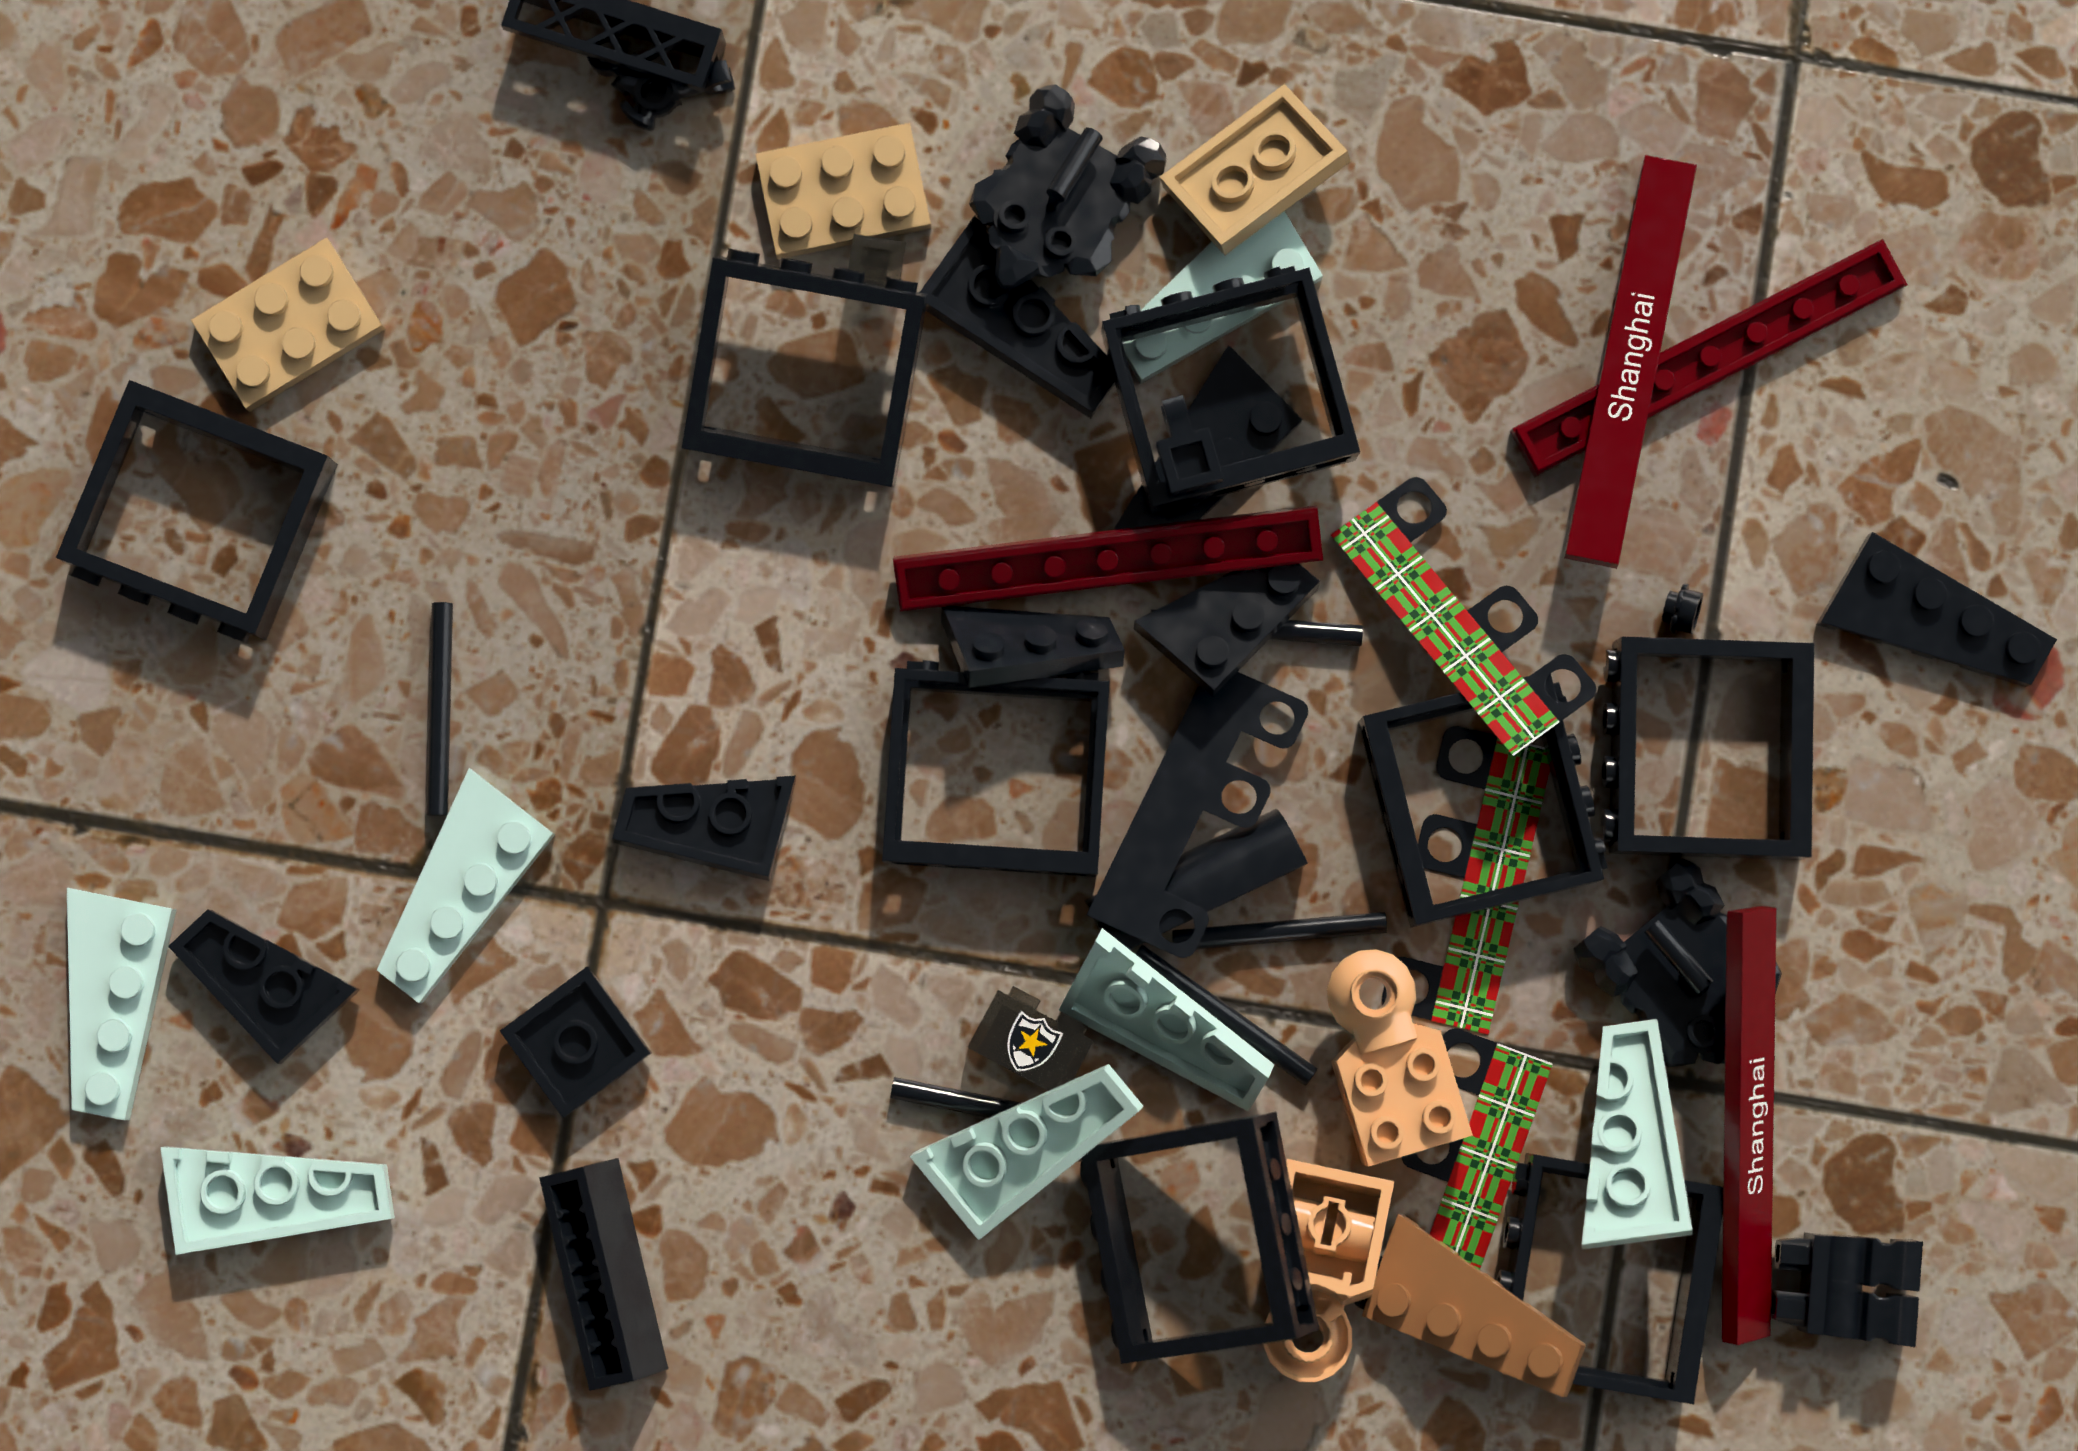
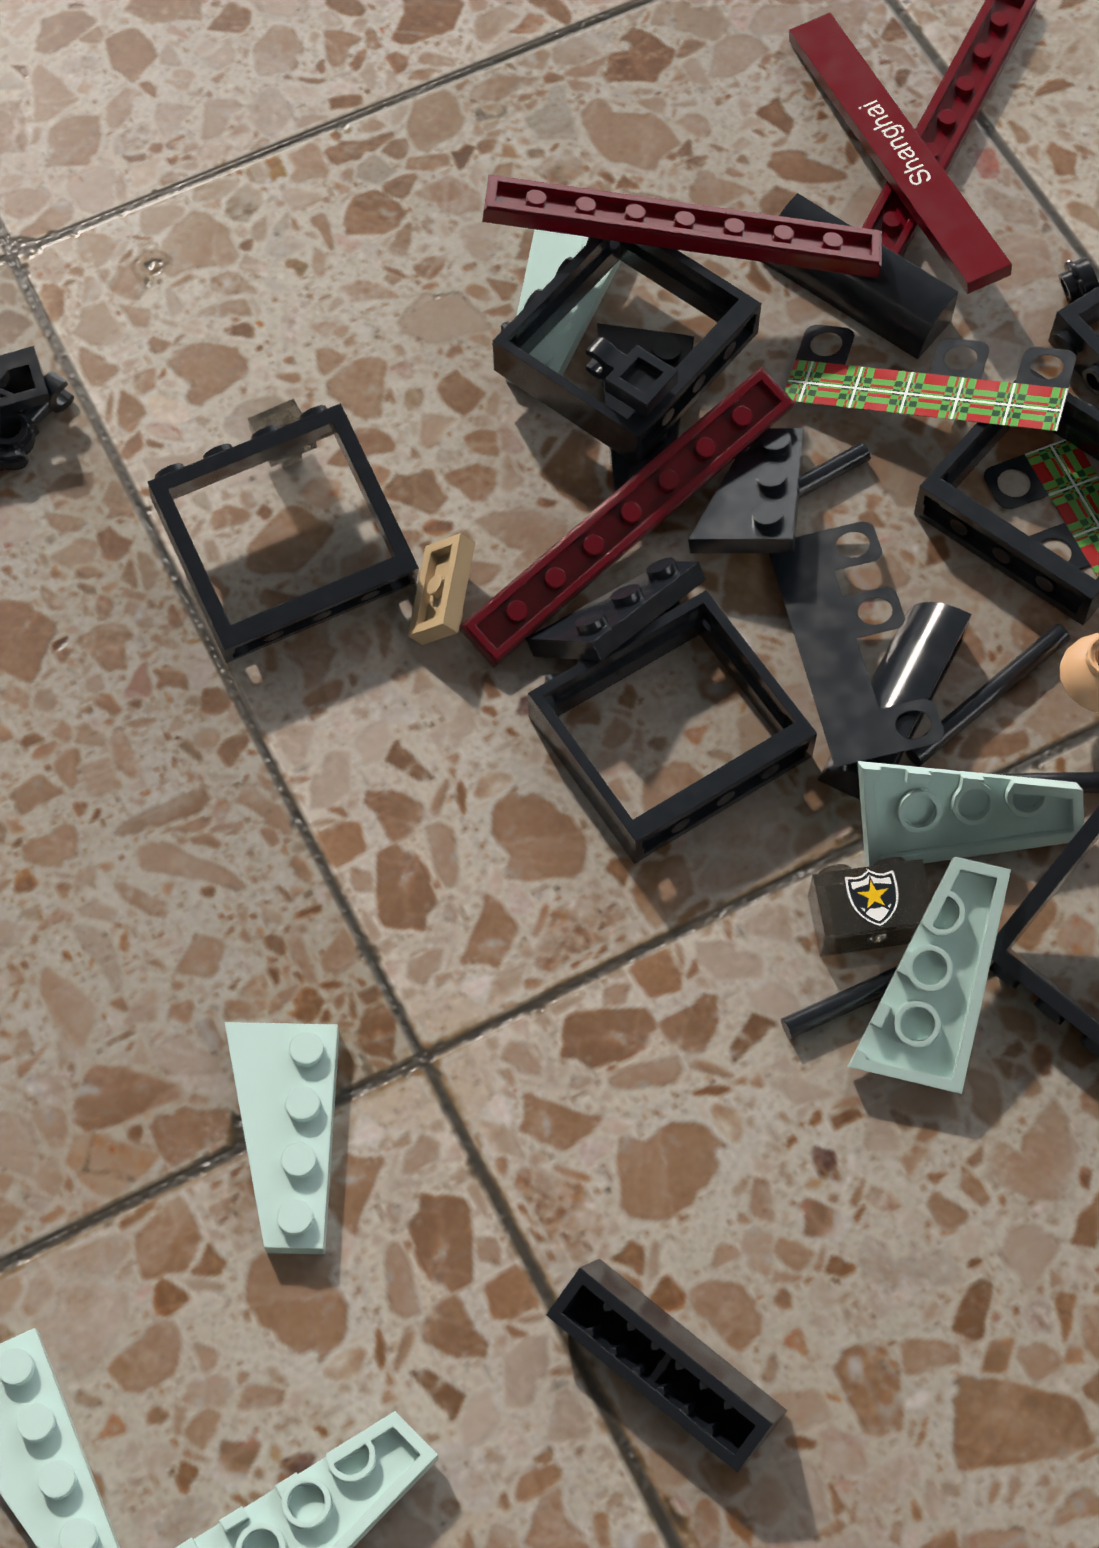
camera: 30 degrees left, 20 degrees down
black wing [168,909,361,1064] -> none
black bar [426,602,453,816] -> none
black plate [500,967,652,1118] -> none
black wing [612,775,796,881] -> none
tan plate [755,123,931,260] -> none
black wing [919,215,1115,419] -> none
black shield [969,84,1166,291] -> none
tan plate [1160,84,1351,255] -> none
none -> tan plate [407,533,476,645]
none -> dark red tile [482,175,882,278]
none -> black brick [763,193,958,359]

